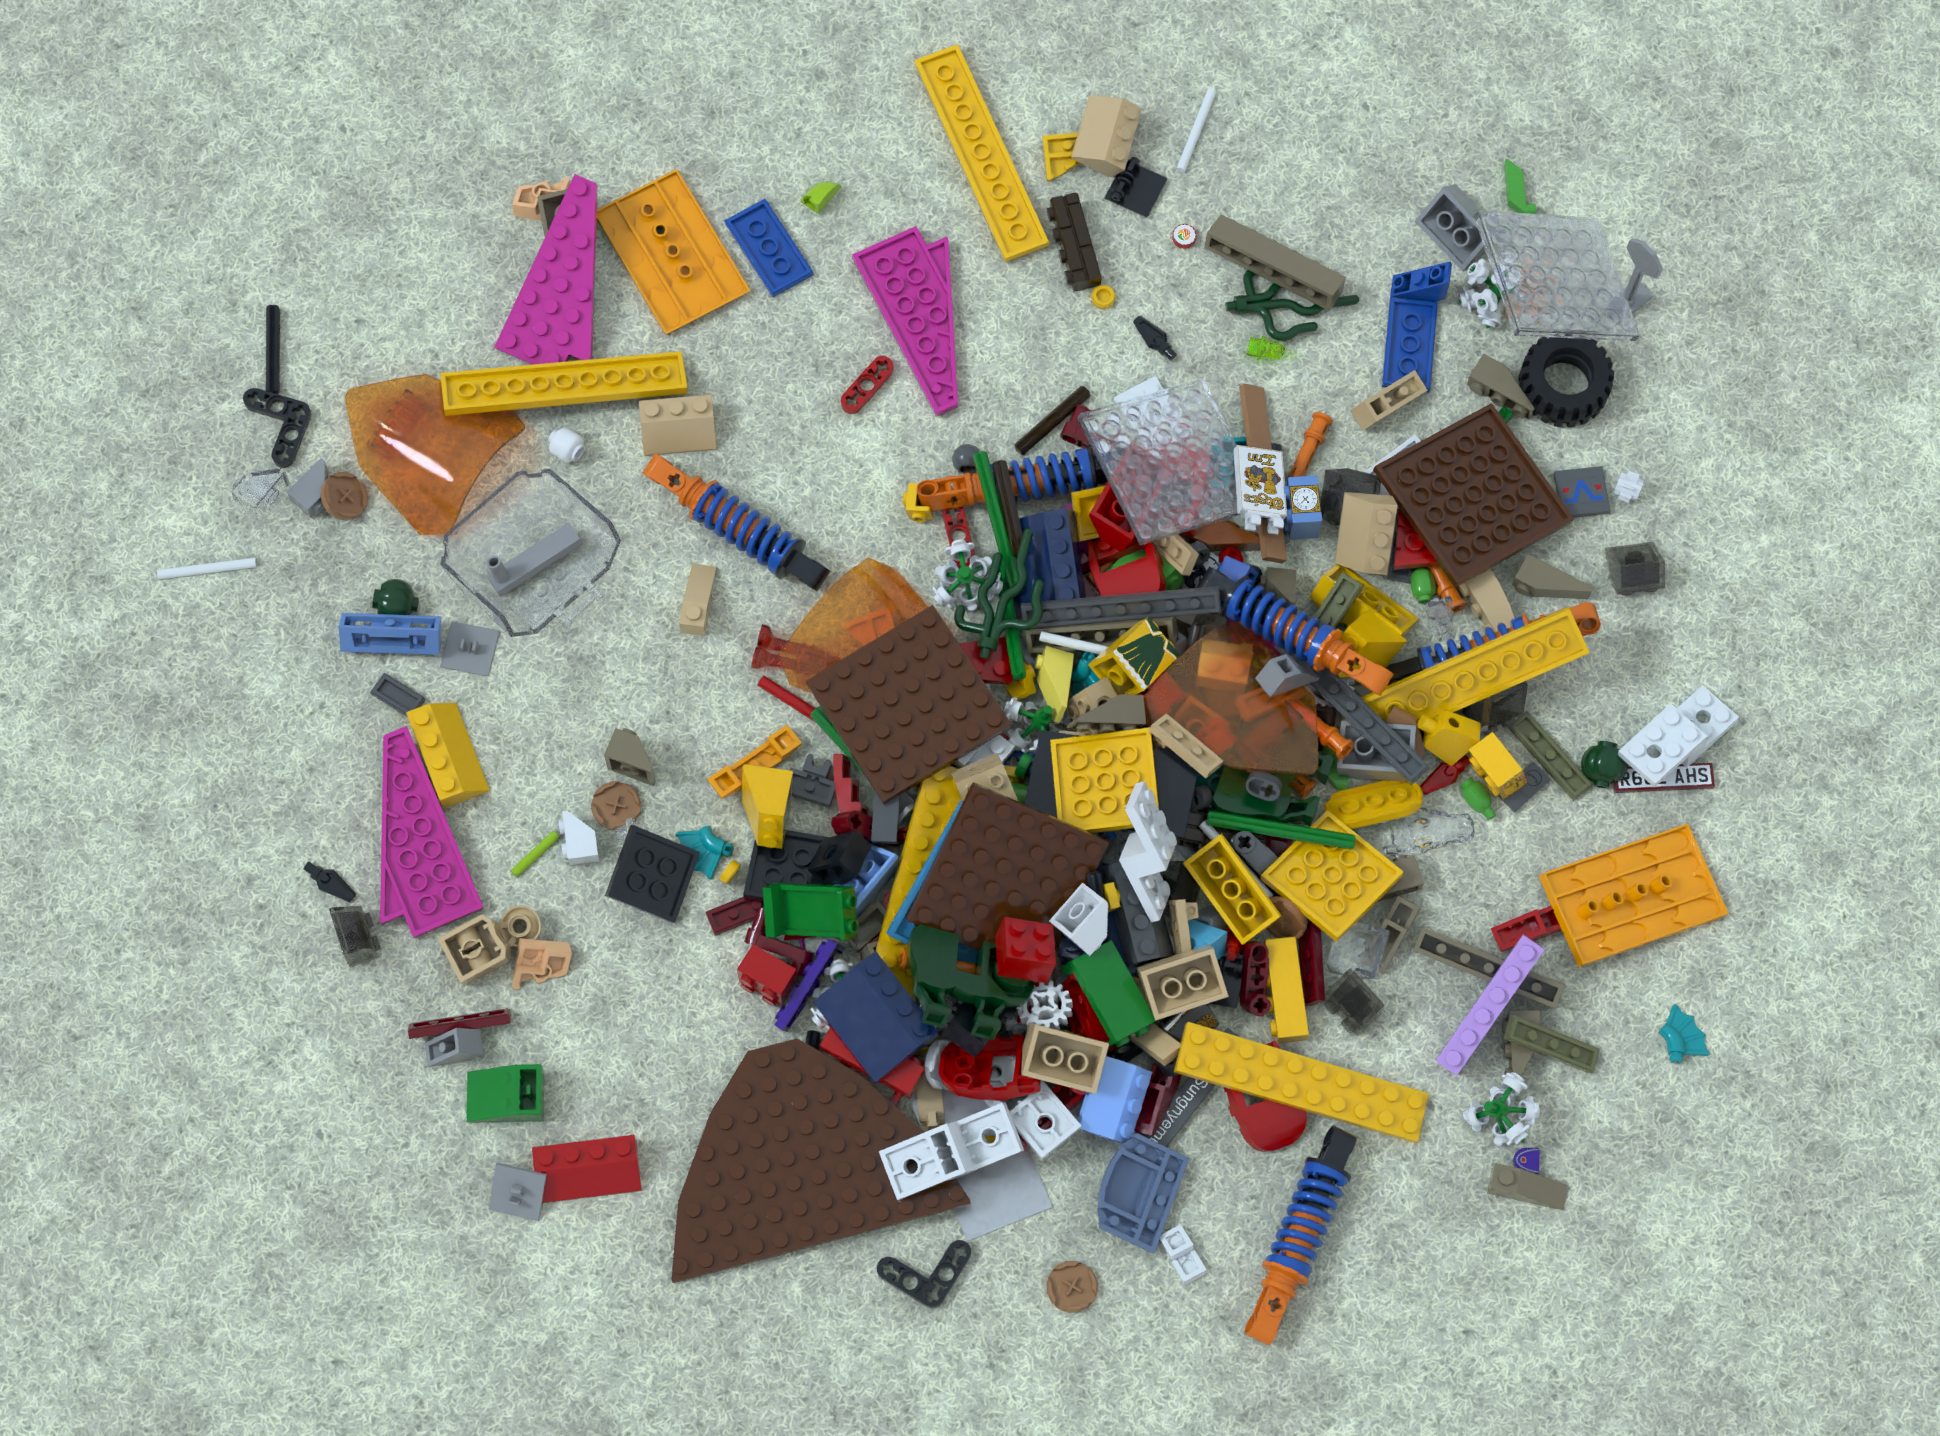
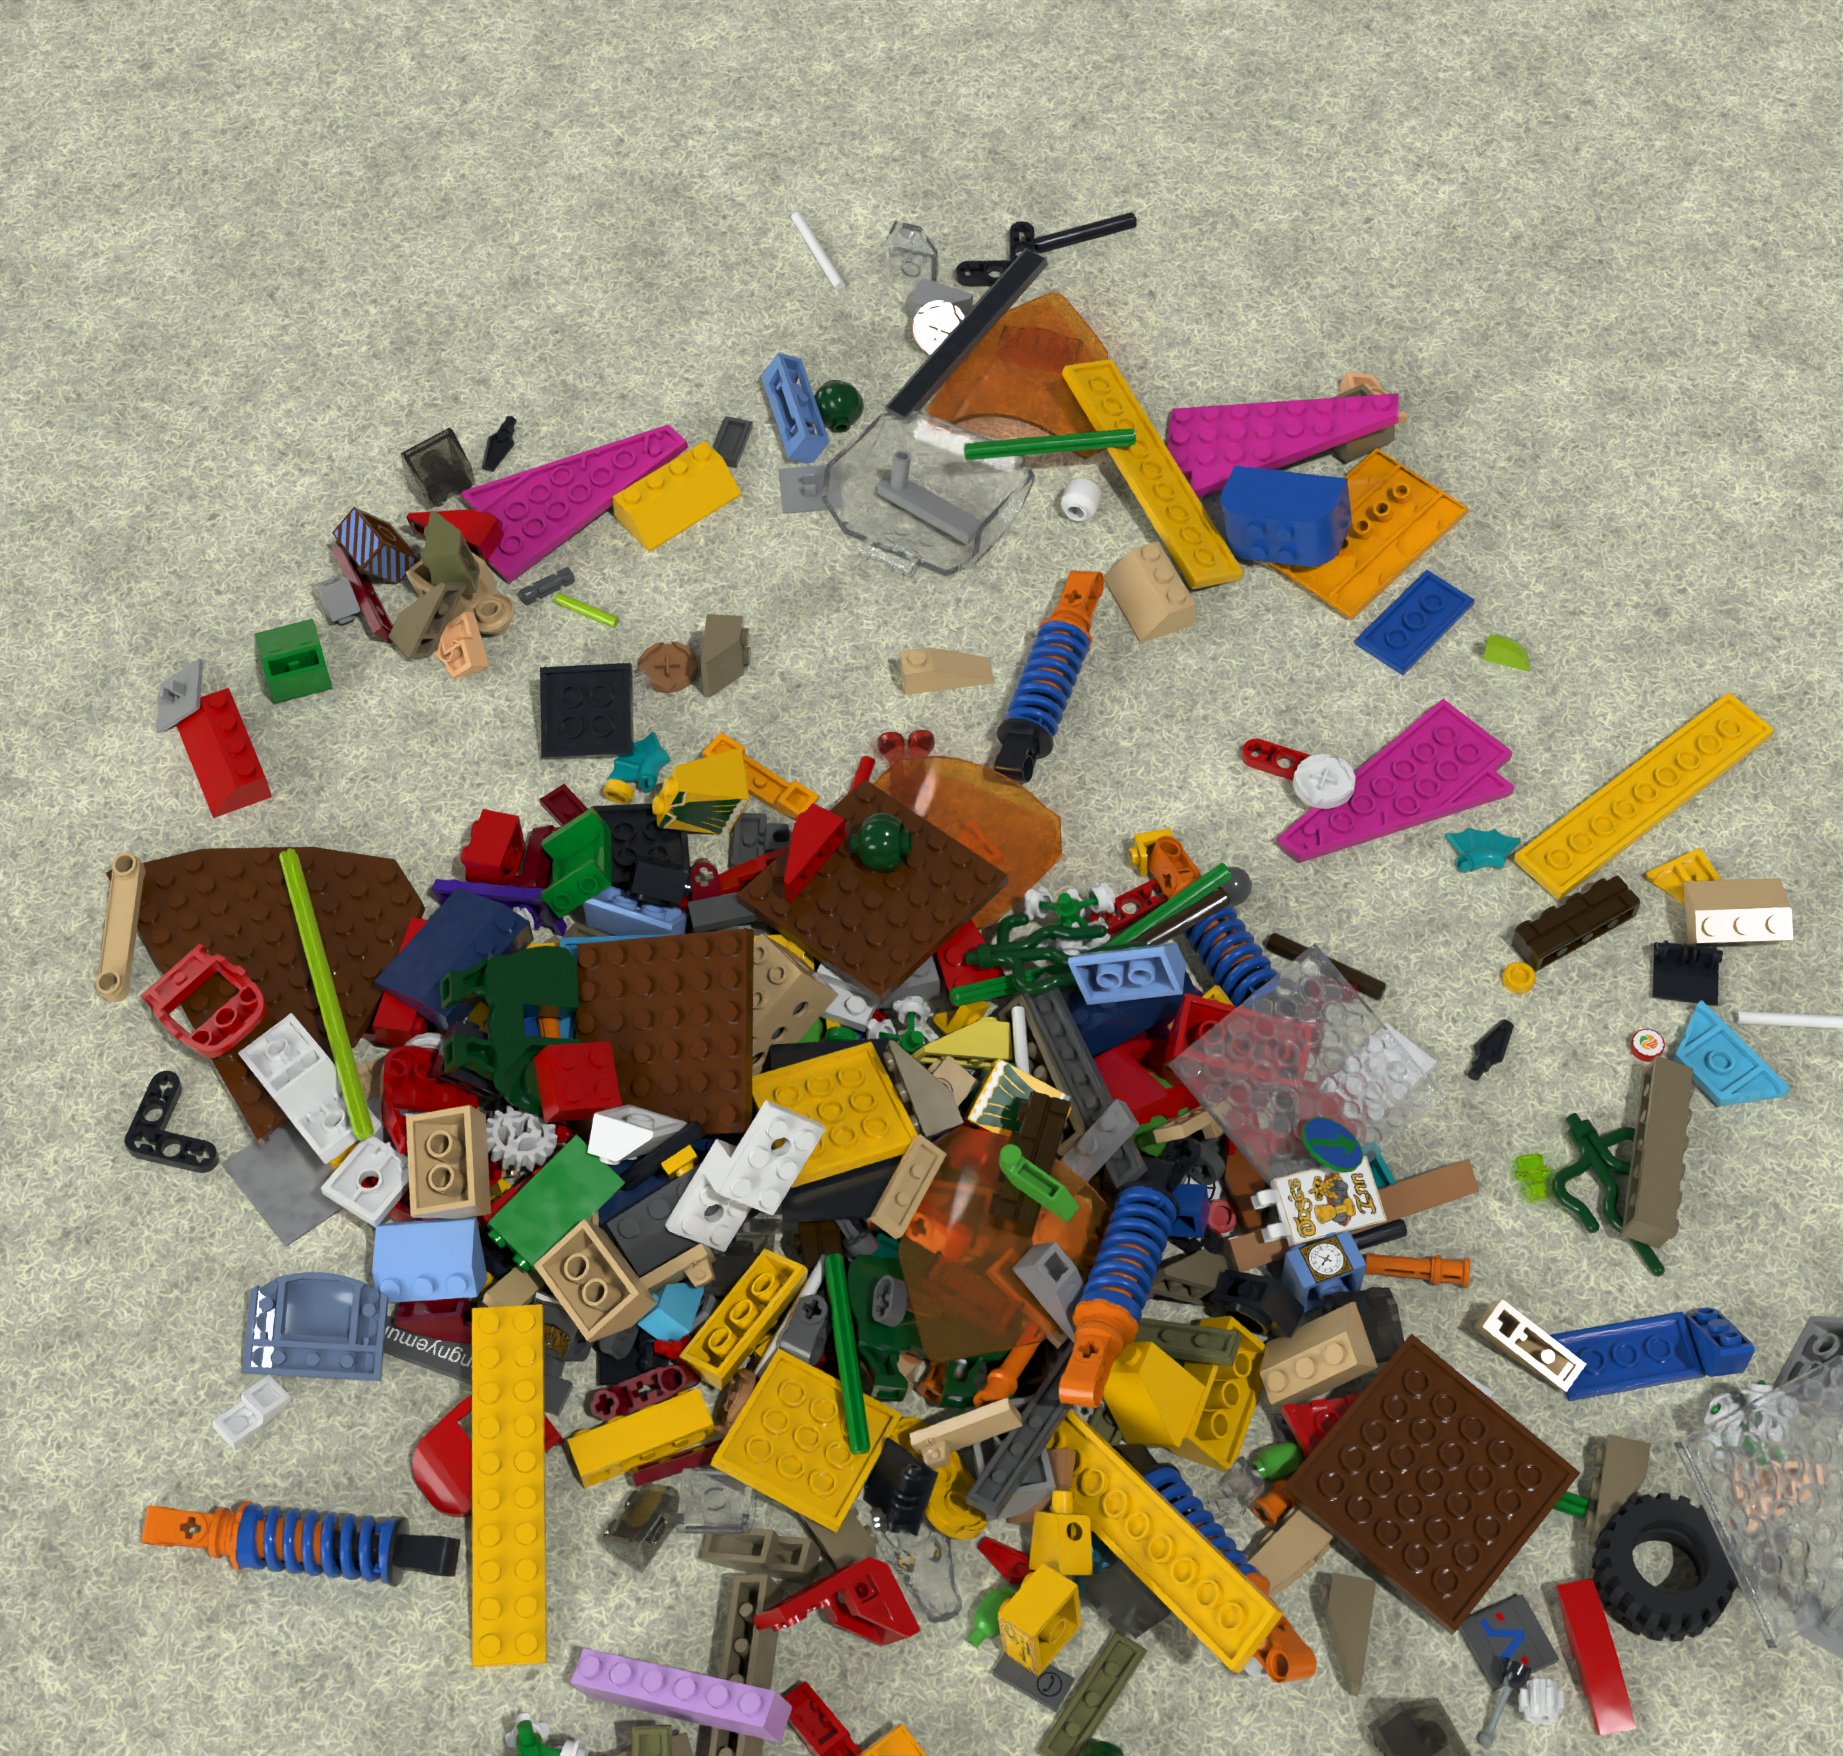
camera: 75 degrees right, 15 degrees down
white slope [559,811,600,865] -> none
medium nougat tile [1046,1261,1098,1313] -> none
none -> tan piece [96,852,146,1002]
none -> red slope [141,943,268,1058]
none -> lime axle [279,848,374,1141]
none -> reddish brown container [332,507,420,584]
none -> dark tan slope [388,582,467,658]
none -> red slope [406,509,504,562]
none -> olive slope [421,512,480,595]
none -> dark grey axle [519,567,575,605]
none -> red bracket [752,1557,921,1647]
none -> red slope [784,803,846,903]
none -> dark green plant [851,813,912,874]
none -> black hinge [866,1437,939,1536]
none -> black tile [885,248,1048,424]
none -> tan hinge [910,1398,1023,1469]
none -> green axle [964,428,1136,461]
none -> dark brown brick [988,1091,1071,1238]
none -> bright green piece [999,1144,1080,1223]
none -> light grey plate [1052,1099,1140,1196]
none -> light blue slope [1068,942,1186,1005]
none -> black brick [1210,1269,1306,1338]
none -> blue brick [1220,465,1352,567]
none -> white tile [1293,754,1356,809]
none -> blue piece [1301,1117,1363,1173]
none -> teal arm [1445,827,1521,873]
none -> hinge [1479,1657,1533,1747]
none -> red slope [1556,1578,1636,1736]
none -> medium azure wing [1673,1000,1790,1107]

